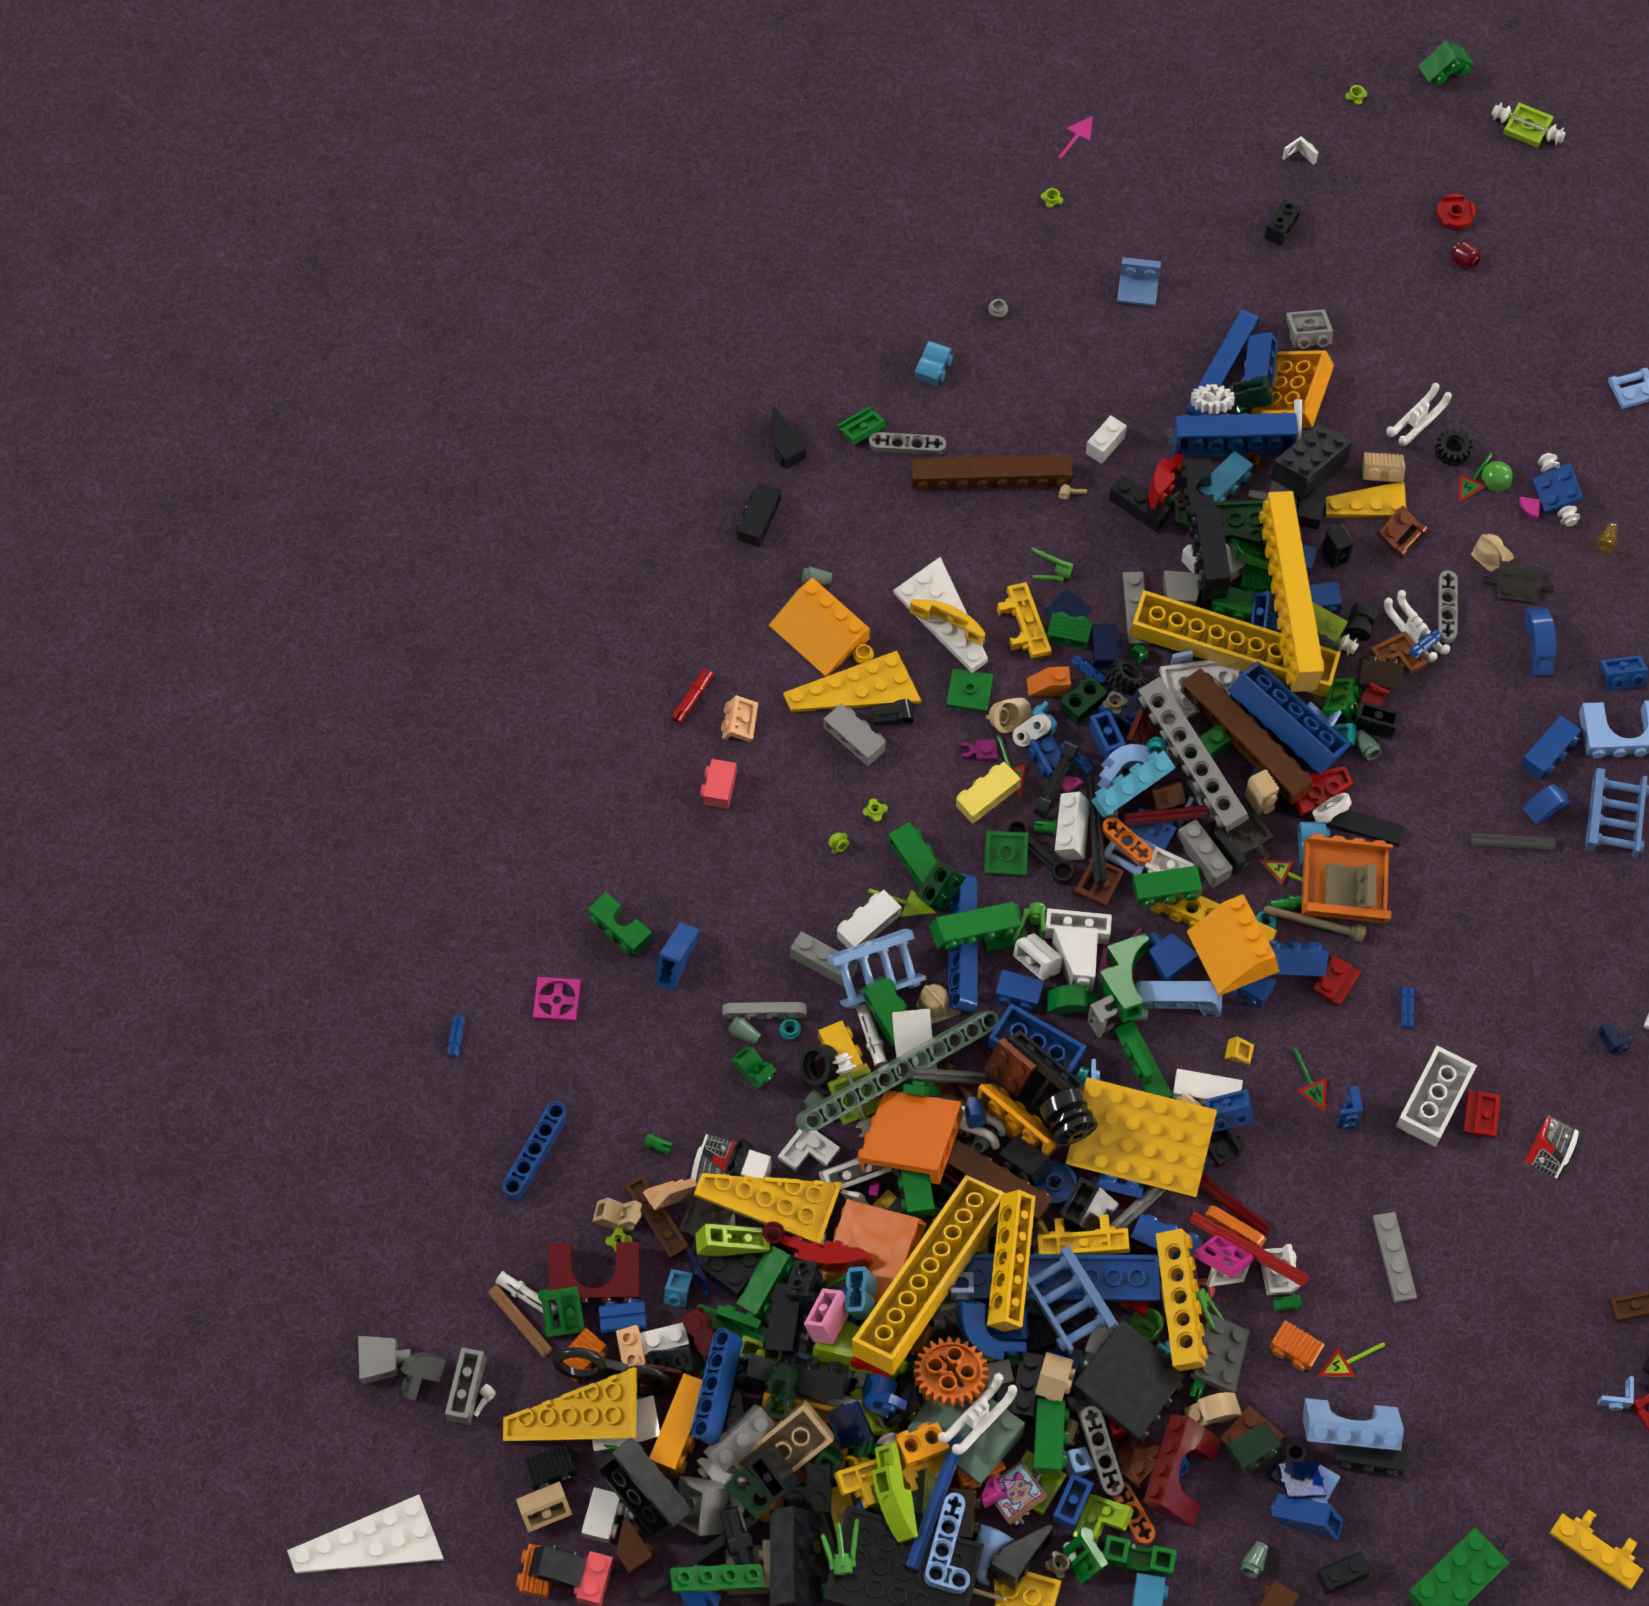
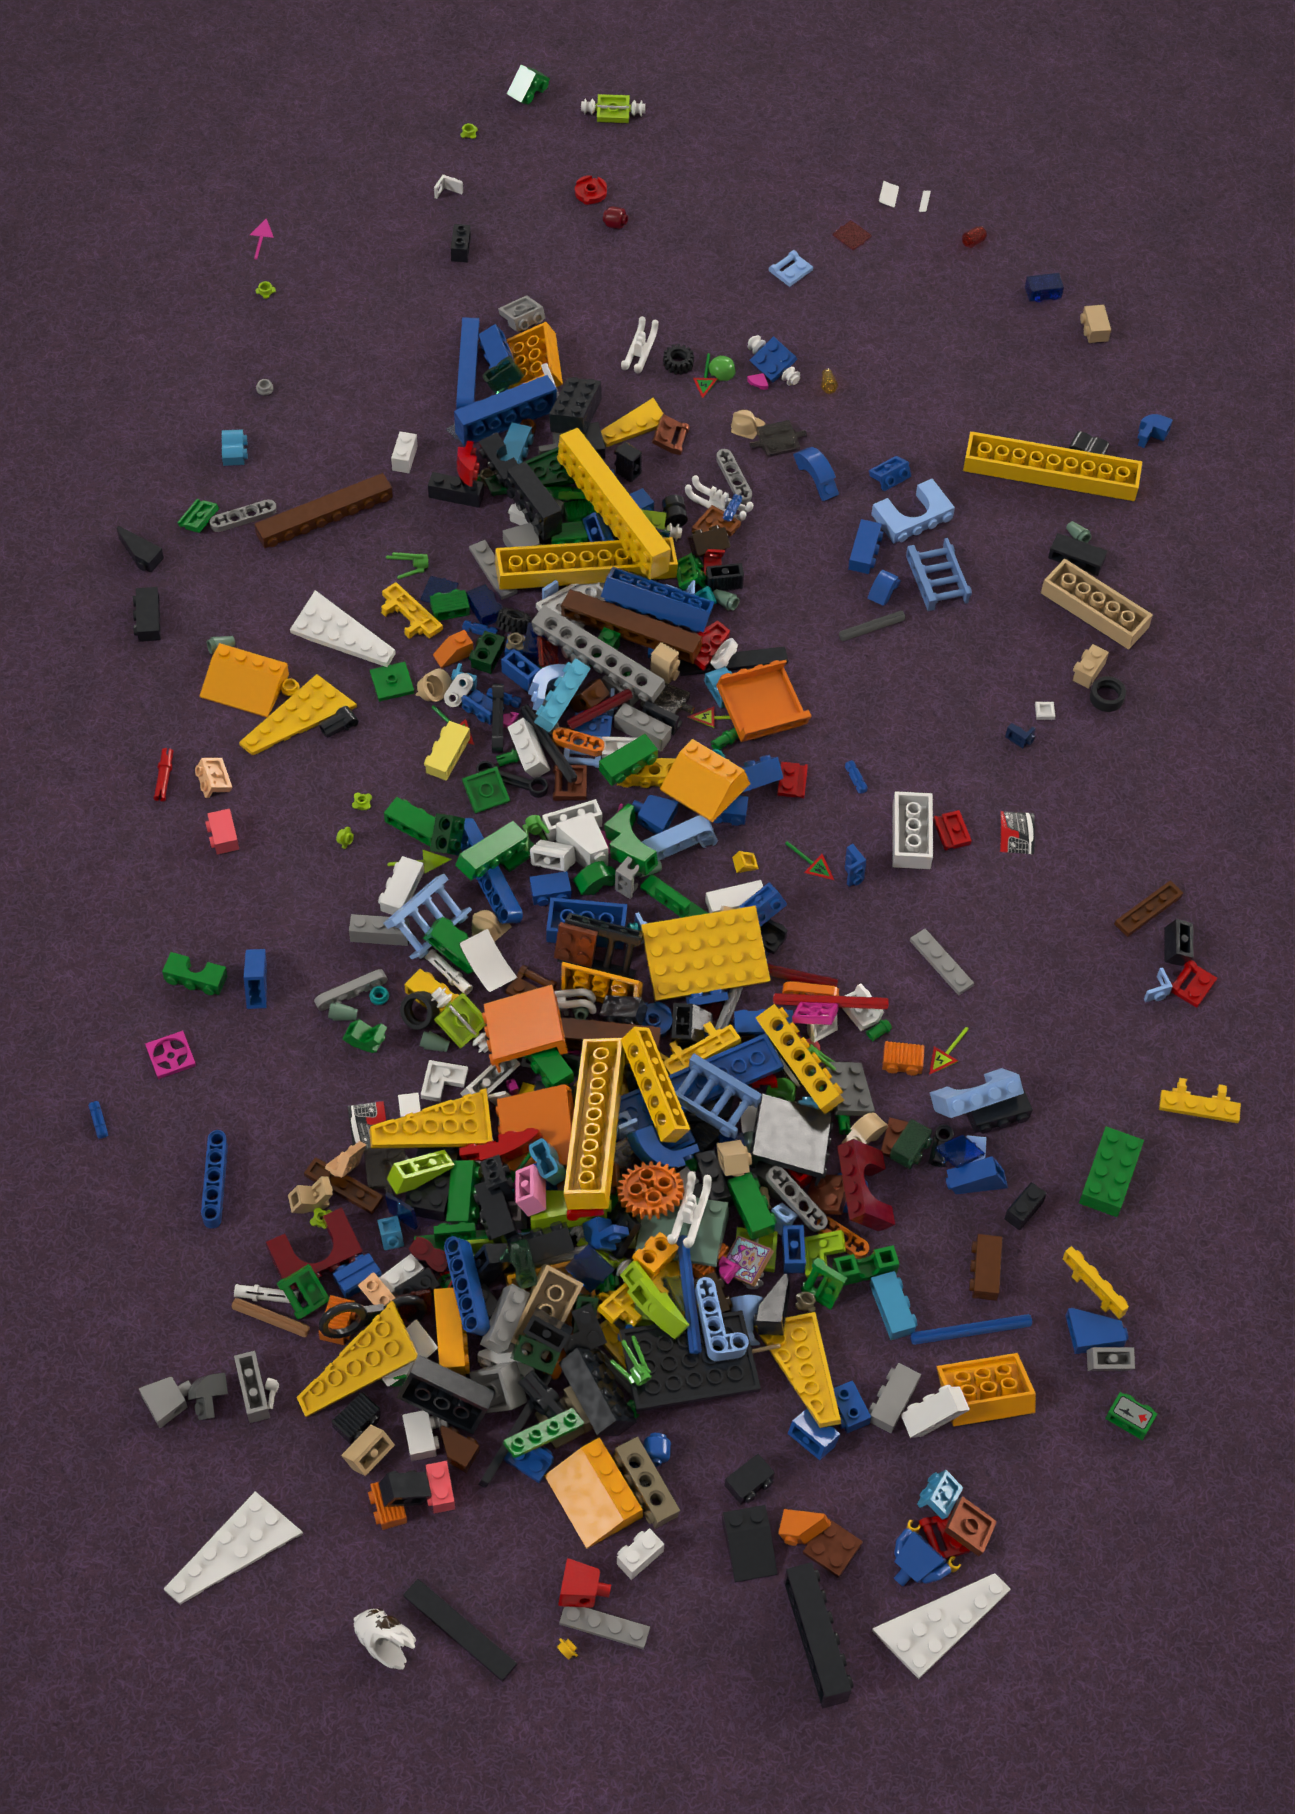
camera: 30 degrees left, 5 degrees down
green pin [643,1133,673,1156] -> none
black beam [725,1139,754,1177] -> none
dark red plate [762,1221,785,1244] -> none
sand green beam [796,1011,999,1131] -> none
light grey brick [824,703,886,766] -> none
green plate [892,1078,941,1096] -> none
dark grey axle [909,1068,987,1085] -> none
yellow slope [910,599,985,647] -> none
magenta plate [961,739,997,761] -> none
blue brick [964,1097,987,1129] -> none
black wheel [1039,1088,1098,1146] -> none
tan hand [1058,484,1087,499] -> none
medium blue bracket [1117,257,1161,307] -> none
green plate [1130,644,1149,664] -> none
teal plate [1147,737,1167,754] -> none
white gear [1191,384,1235,414] -> none
sand green cone [1240,1541,1268,1579] -> none
dark tan piece [1264,906,1366,943] -> none
dark tan bracket [1325,863,1376,909] -> none
tan brick [1362,452,1405,482] -> none

